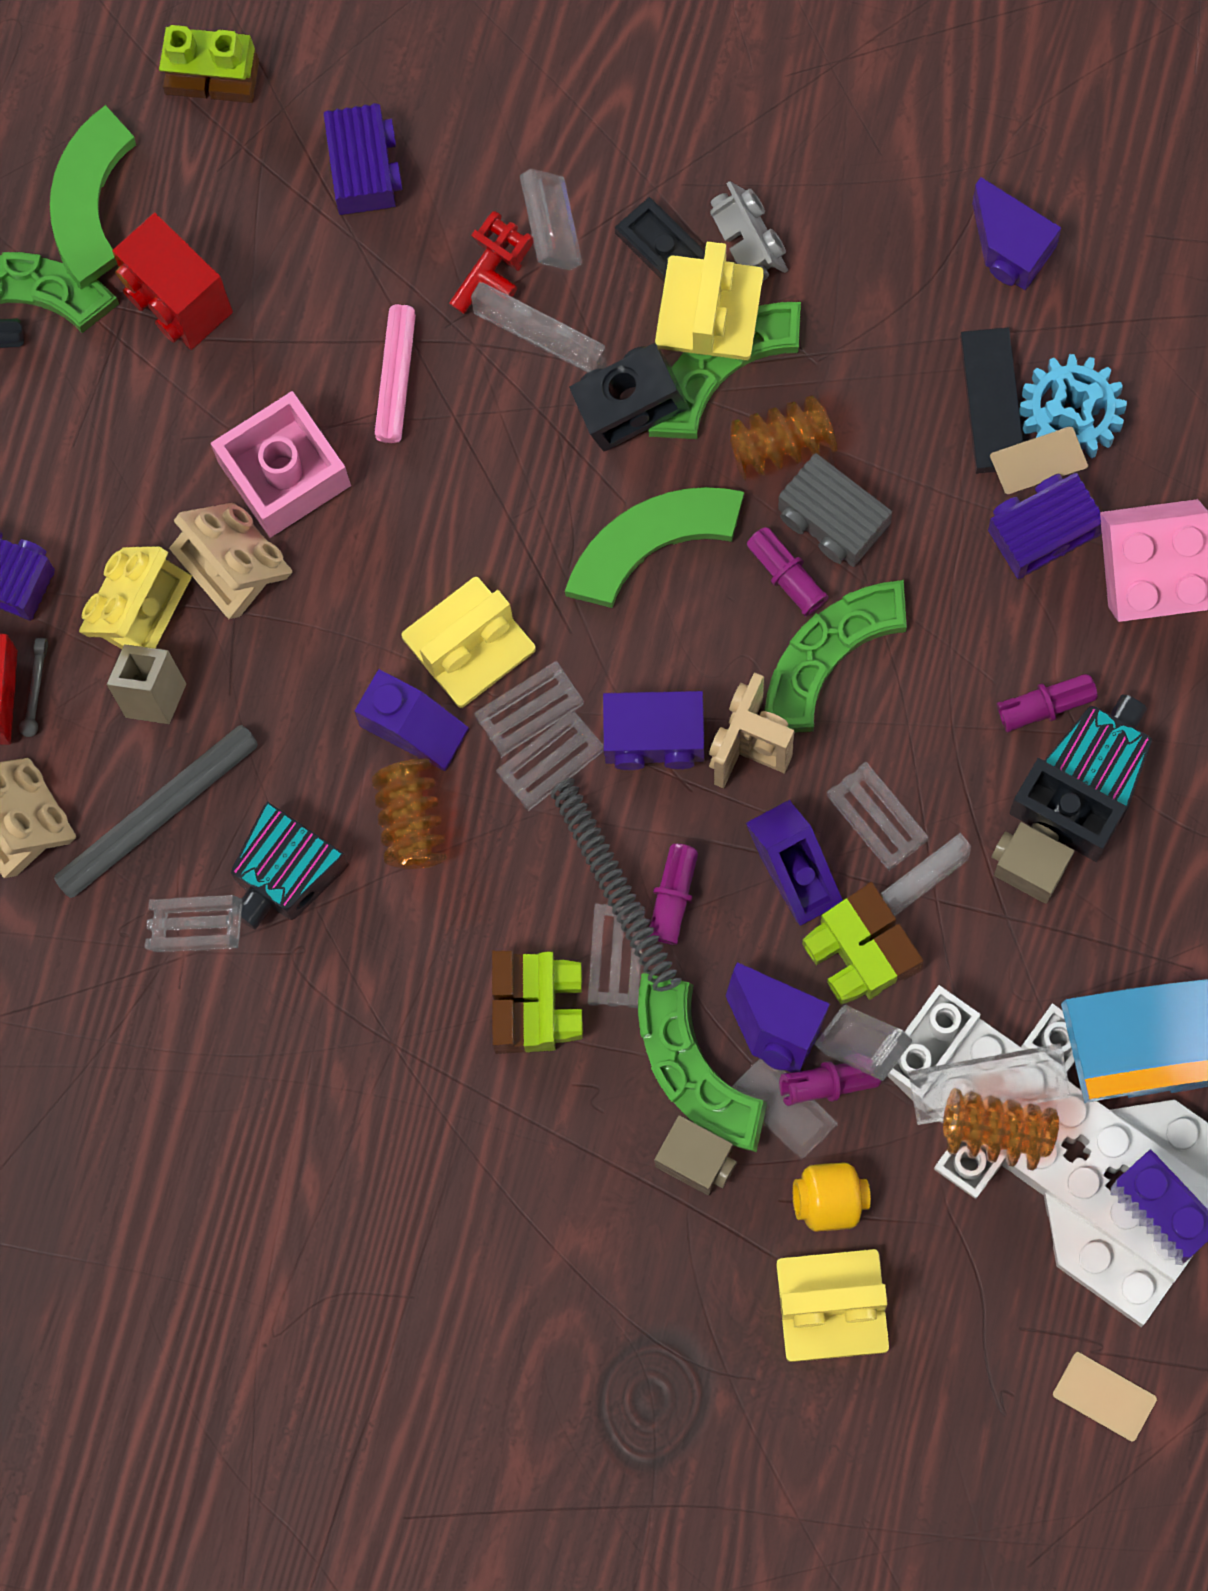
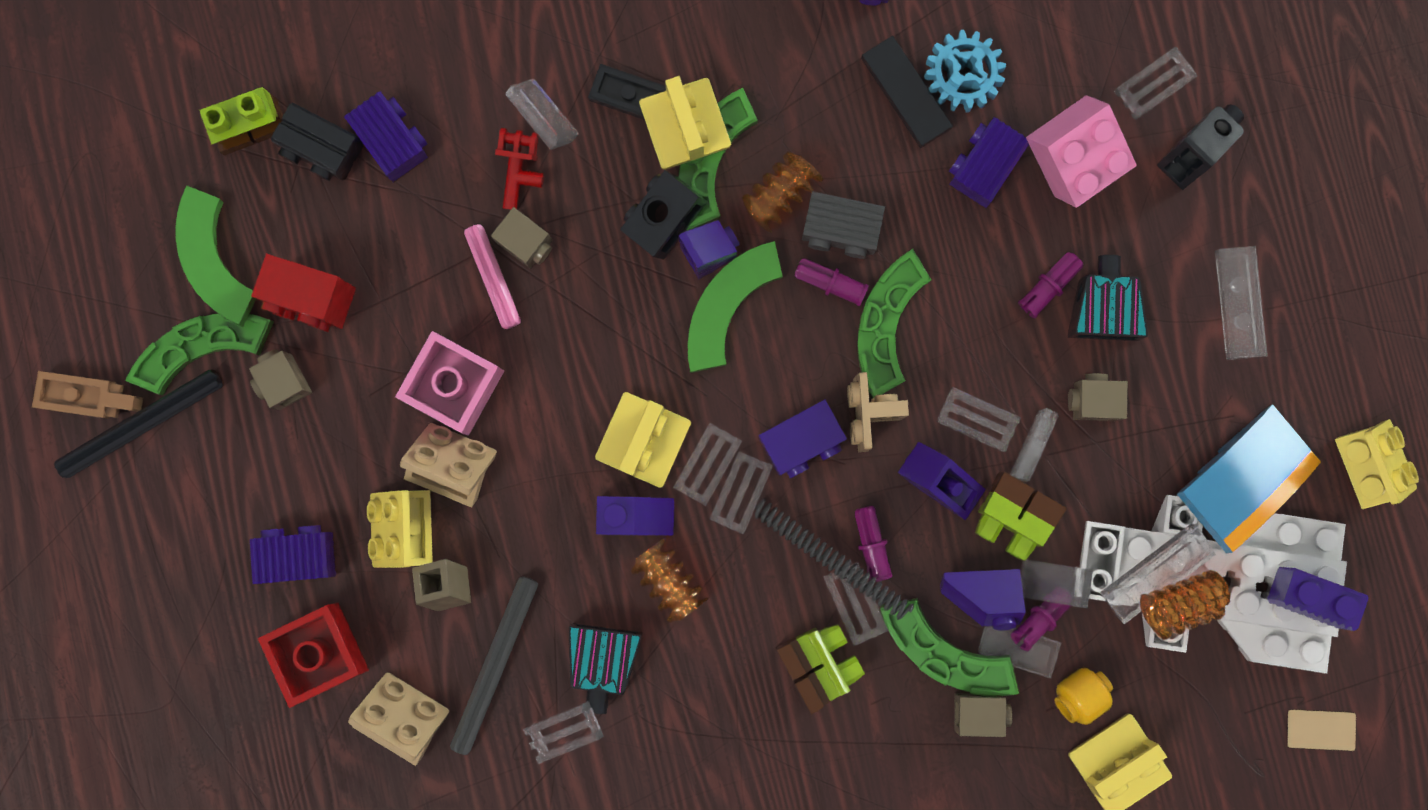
camera: 30 degrees left, 10 degrees up
dark grey hinge [19,638,48,737] -> none
clear tile [471,282,607,373] -> none
light grey hinge [710,181,789,281] -> none
tan sticker [990,427,1088,494] -> none
black brick [1009,758,1127,863] -> none
none -> dark tan brick [249,350,312,410]
none -> black brick [271,102,363,182]
none -> dark tan brick [491,207,553,269]
none -> dark purple slope [678,220,740,280]

